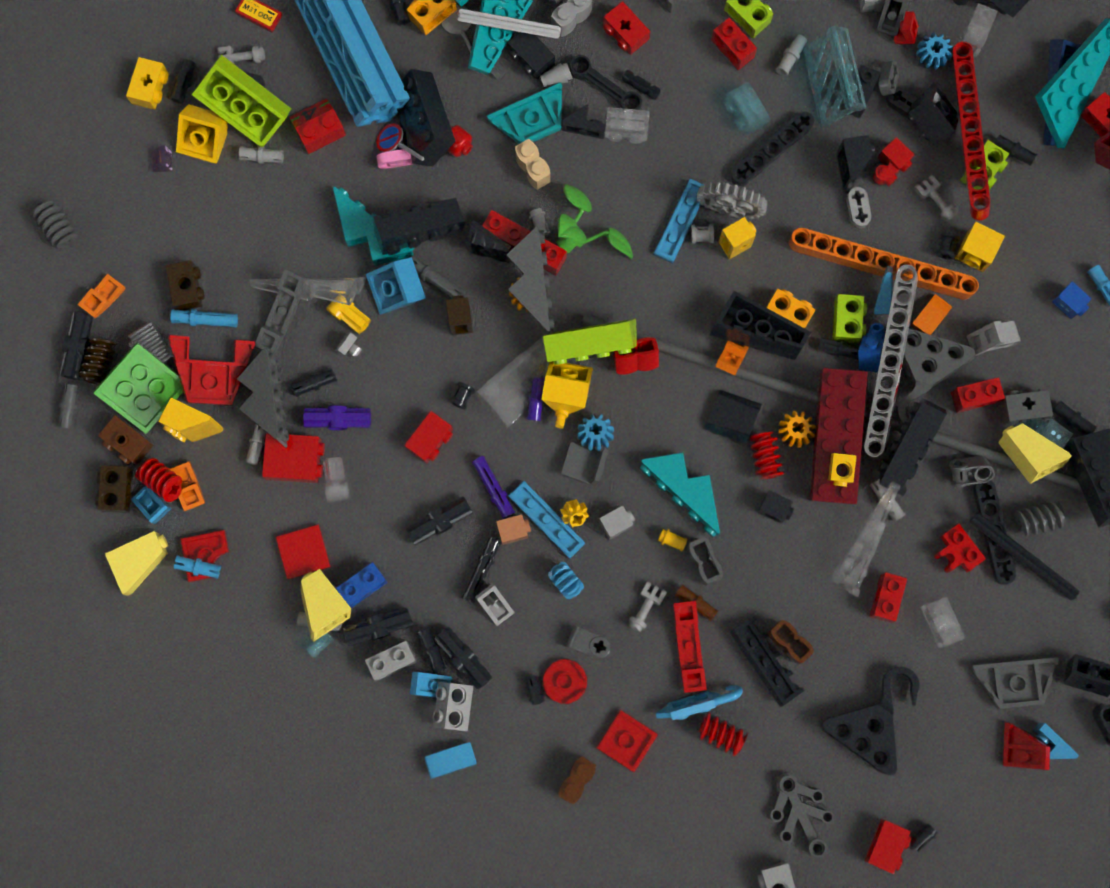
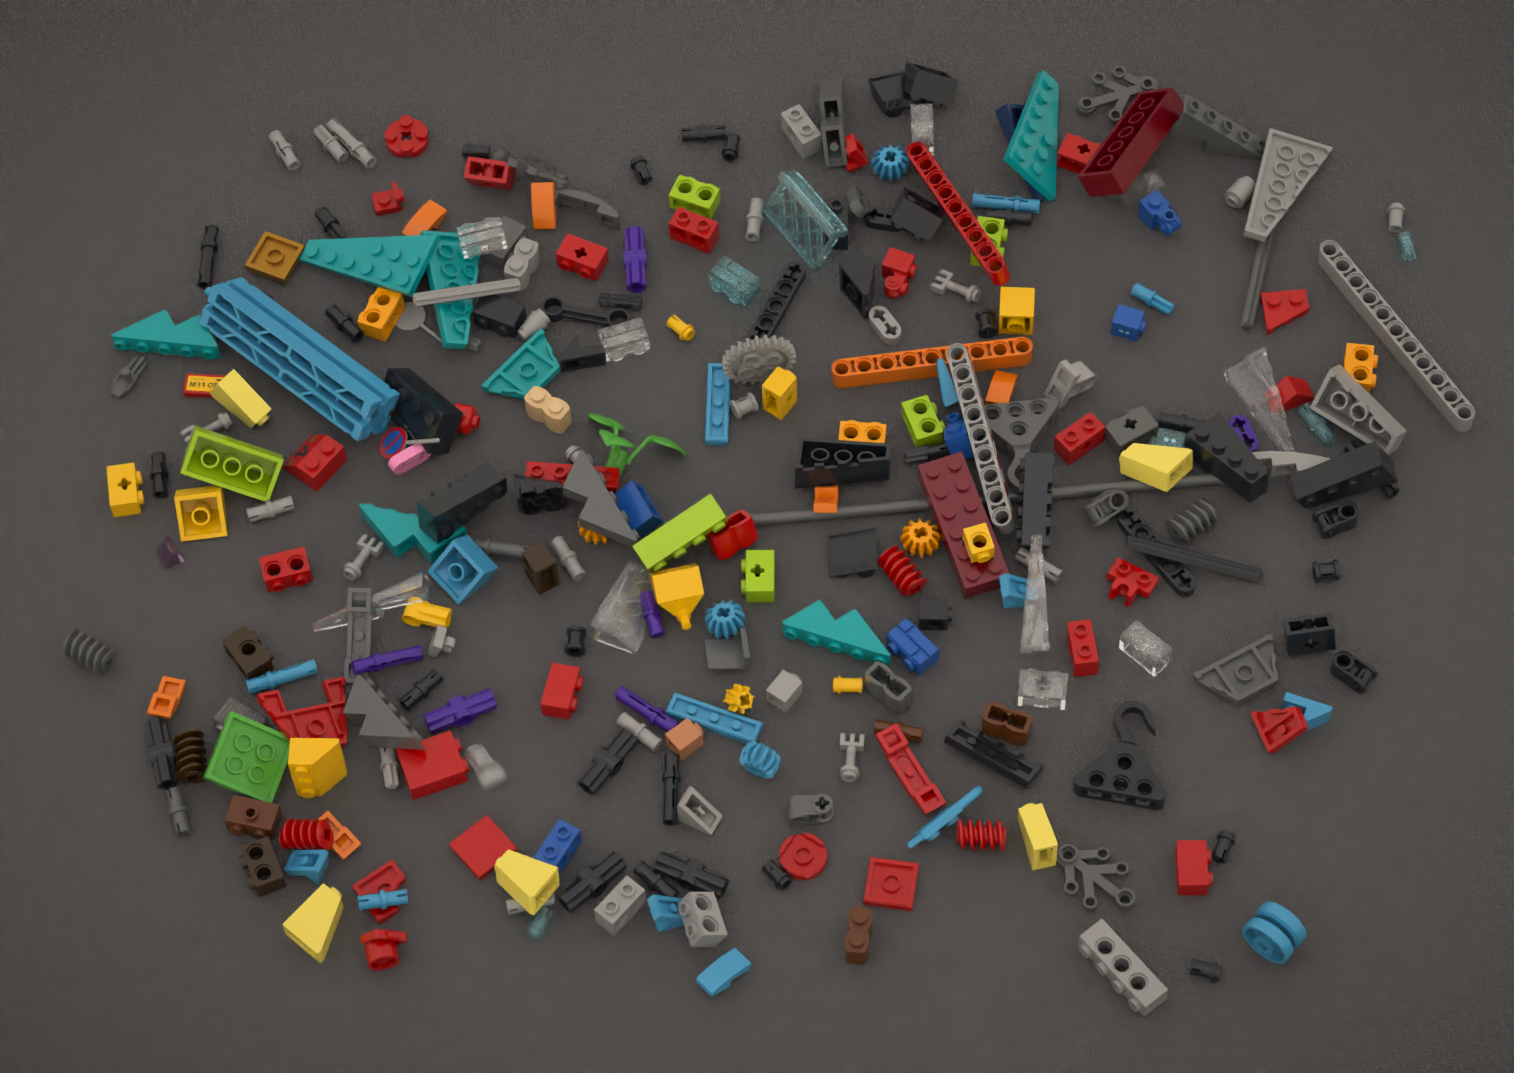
camera: 20 degrees left, 20 degrees down
none -> light yellow slope [209,369,271,428]
none -> red brick [259,547,313,592]
none -> light grey hinge [343,534,385,581]
none -> dark purple pin [351,645,423,675]
none -> red piece [360,929,407,970]
none -> light grey pin [550,536,586,581]
none -> blue brick [614,480,663,538]
none -> light grey pin [616,712,663,752]
none -> dark purple piece [623,226,647,293]
none -> yellow pin [666,315,695,341]
none -> lime brick [741,550,775,603]
none -> blue brick [886,618,940,675]
none -> dark azure pin [972,193,1040,214]
none -> dark azure slope [999,573,1040,609]
none -> clear brick [1017,668,1068,710]
none -> light yellow slope [1018,803,1058,870]

